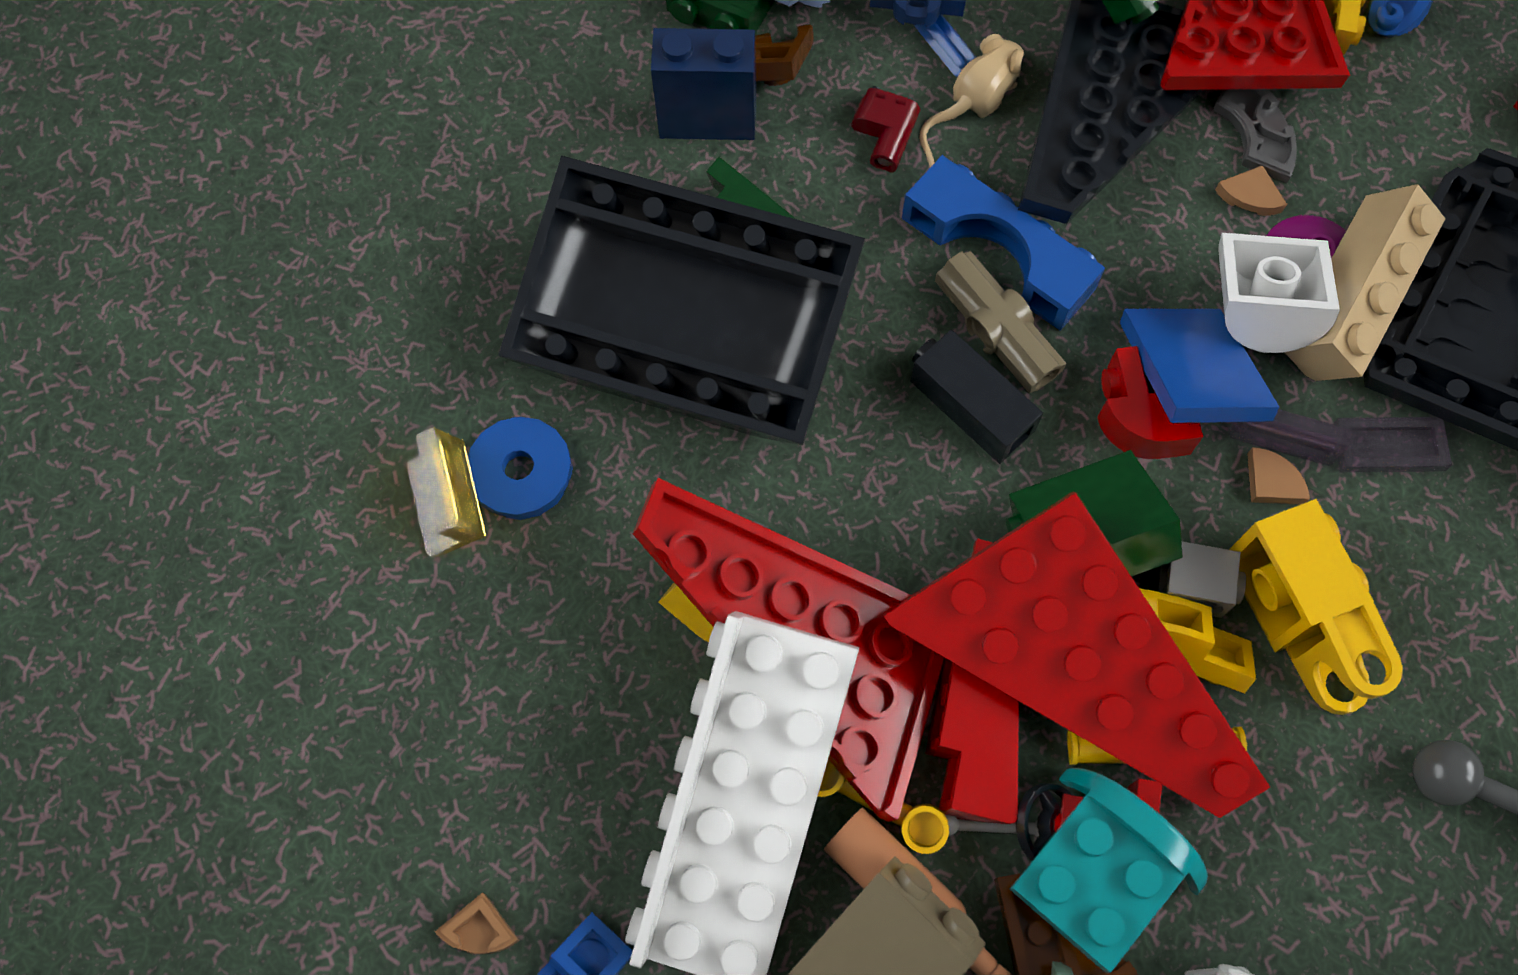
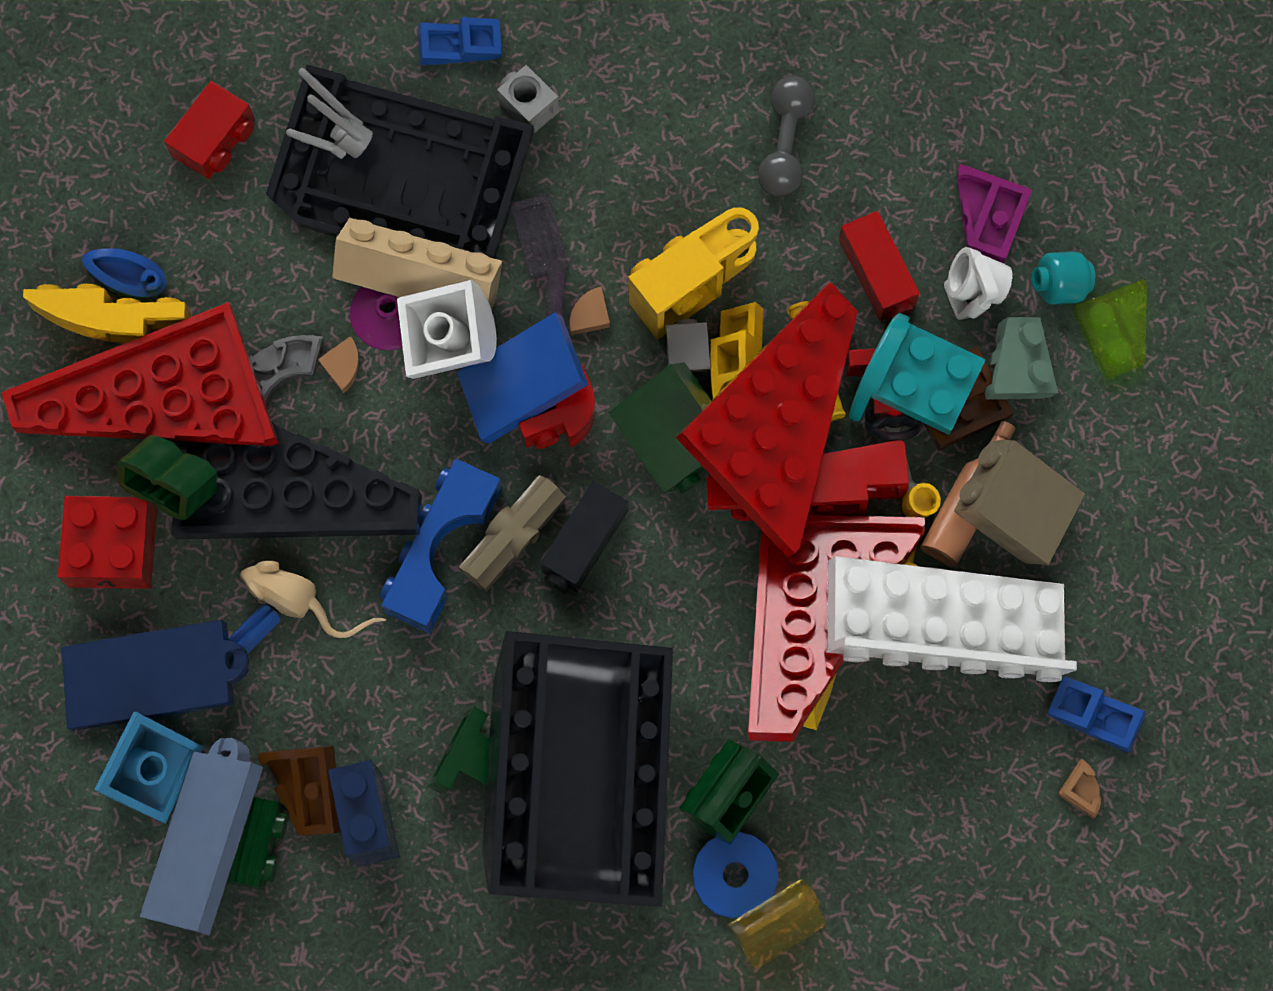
camera: 105 degrees left, 5 degrees up
dark red piece [851,86,920,173] -> none
none -> dark green brick [679,739,779,844]
none -> red brick [839,210,920,321]

